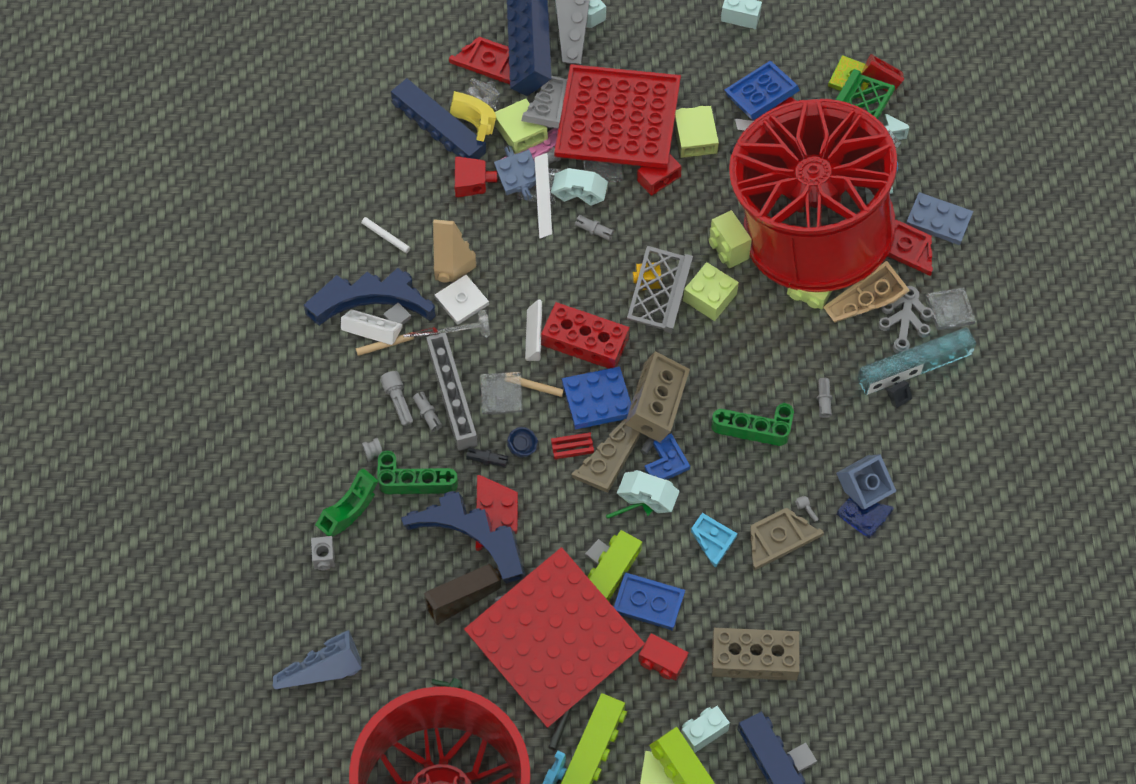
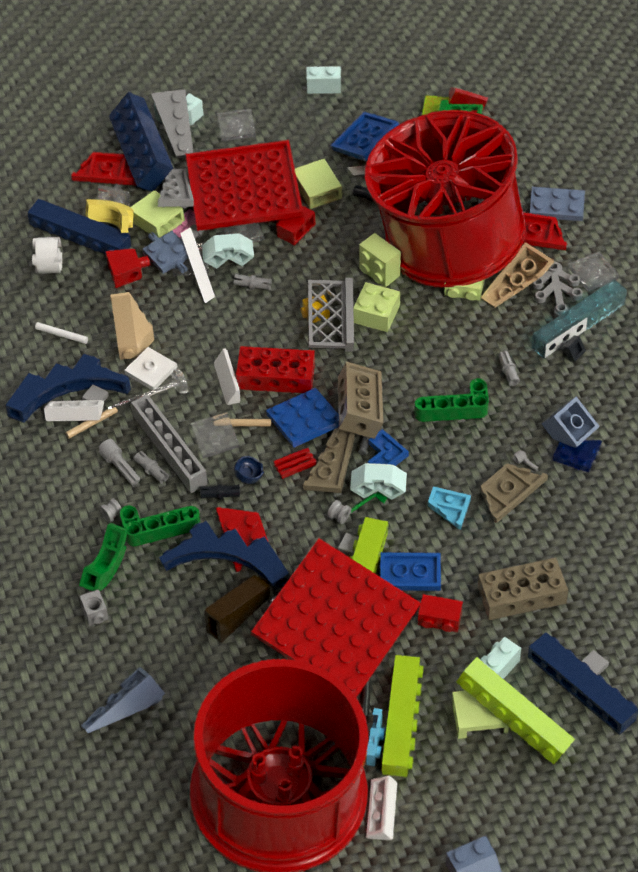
camera: 15 degrees left, 10 degrees down
none -> white brick [32,237,62,274]
none -> clear plate [217,109,256,141]
none -> light grey wheel [327,500,351,524]

